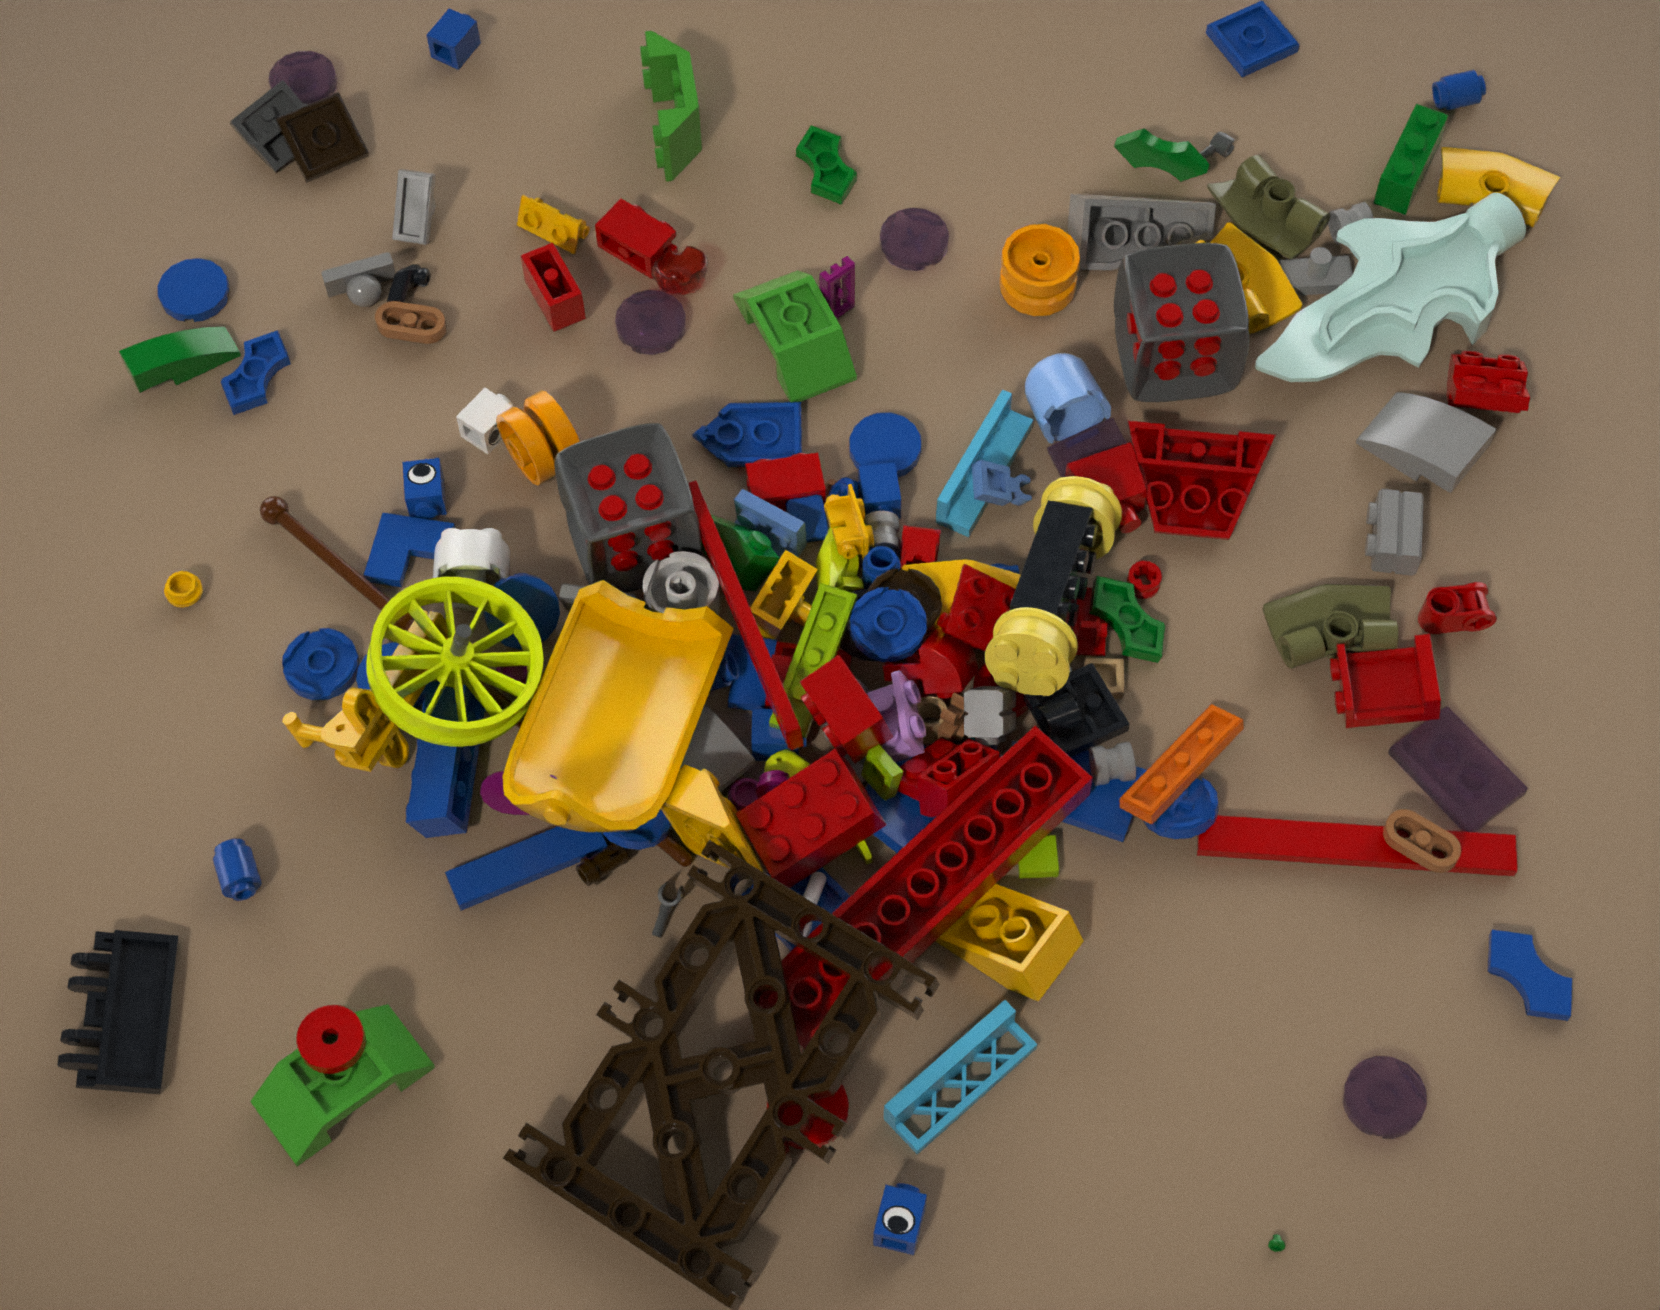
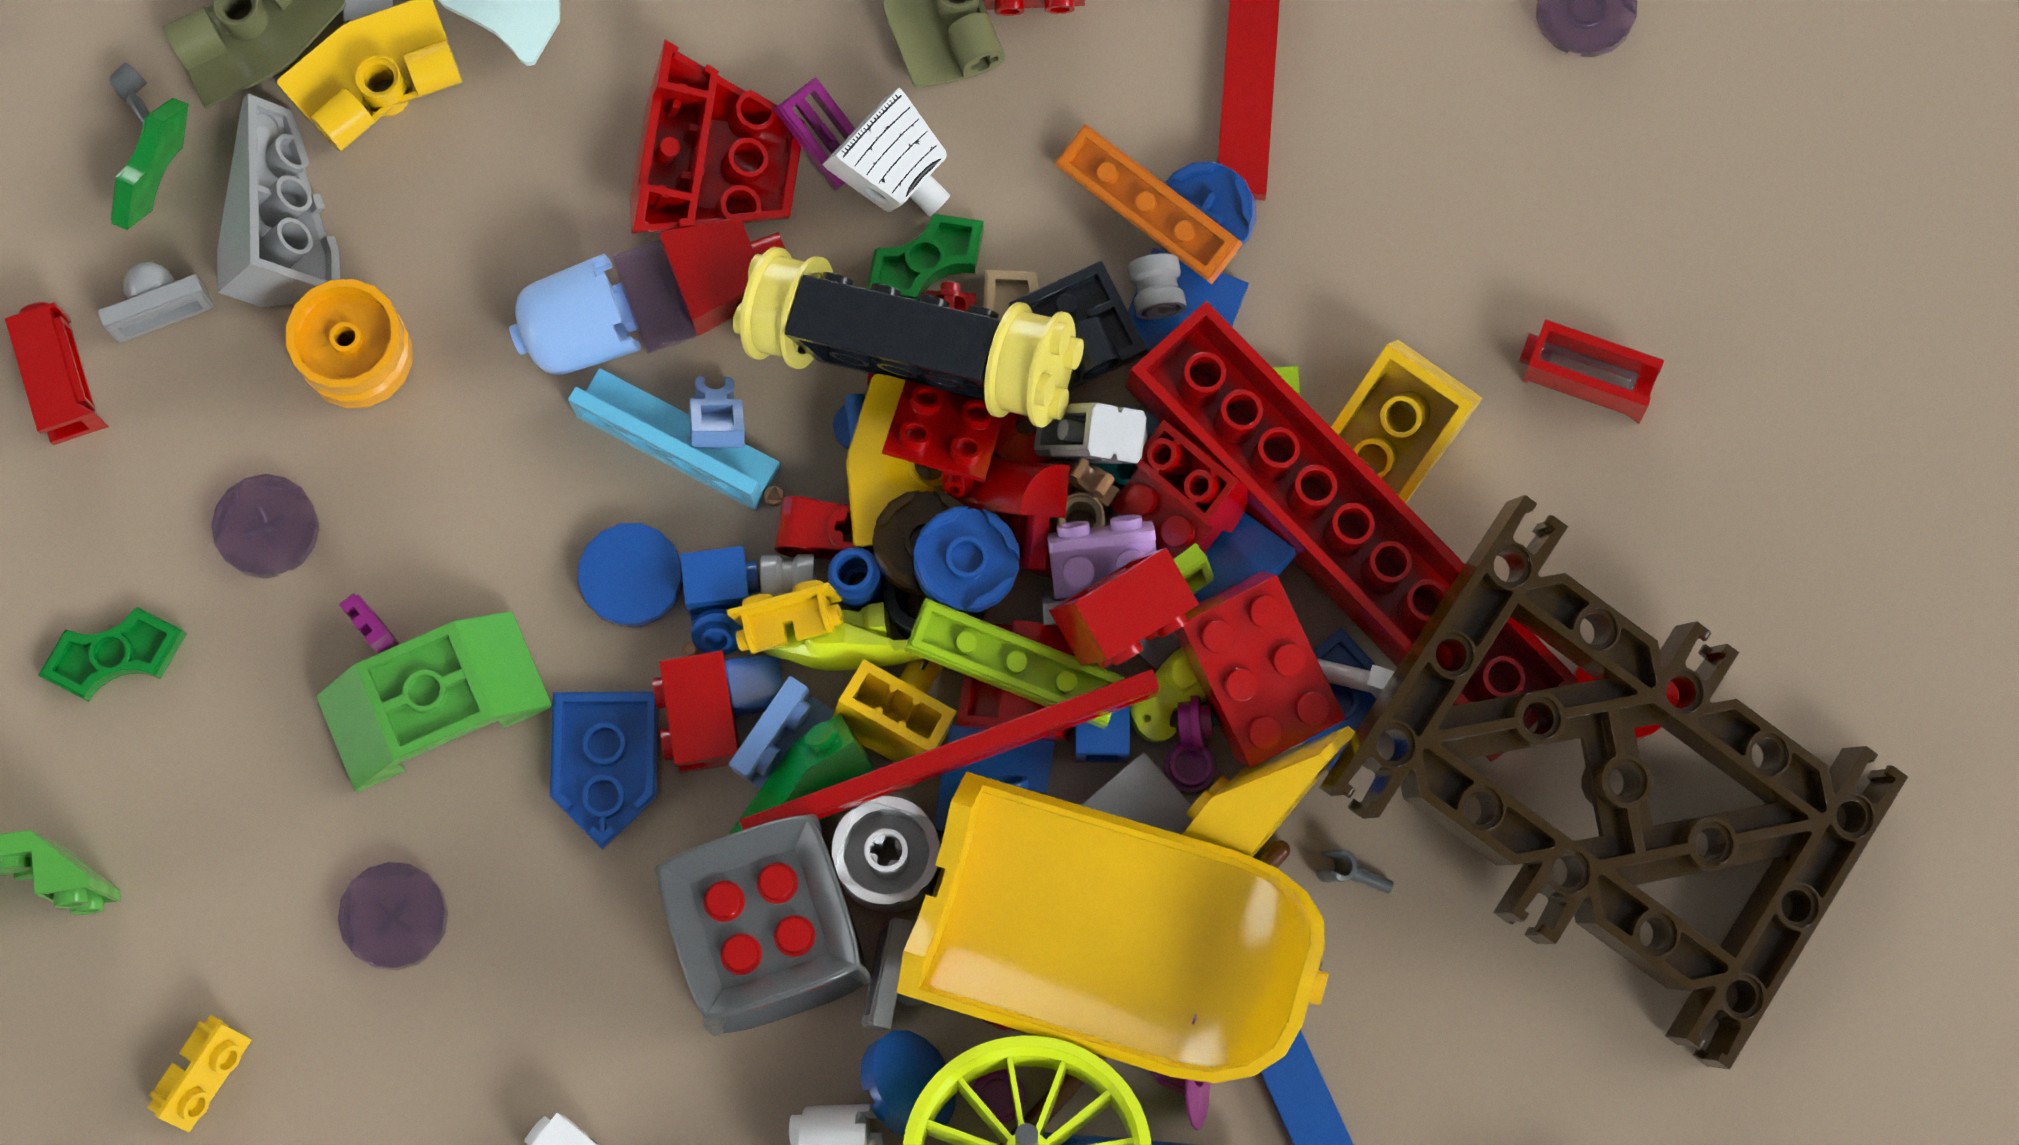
camera: 90 degrees left, 15 degrees up
light orange wheel [496,390,580,486] -> none
red brick [520,242,586,332] -> none
red brick [595,198,678,279] -> none
clear red hair [652,246,709,296] -> none
blue brick [873,1183,927,1255] -> none
medium azure fence [883,1000,1037,1155] -> none
dark grey piece [1114,243,1249,402] -> none
red bush [1127,561,1162,599] -> none
green piece [1268,1234,1286,1252] -> none
none -> red window [5,302,109,445]
none -> light grey tile [98,262,214,343]
none -> medium nougat piece [764,485,785,506]
none -> magenta tile [773,77,855,191]
none -> white torso [822,88,951,217]
none -> red window [1519,319,1664,424]

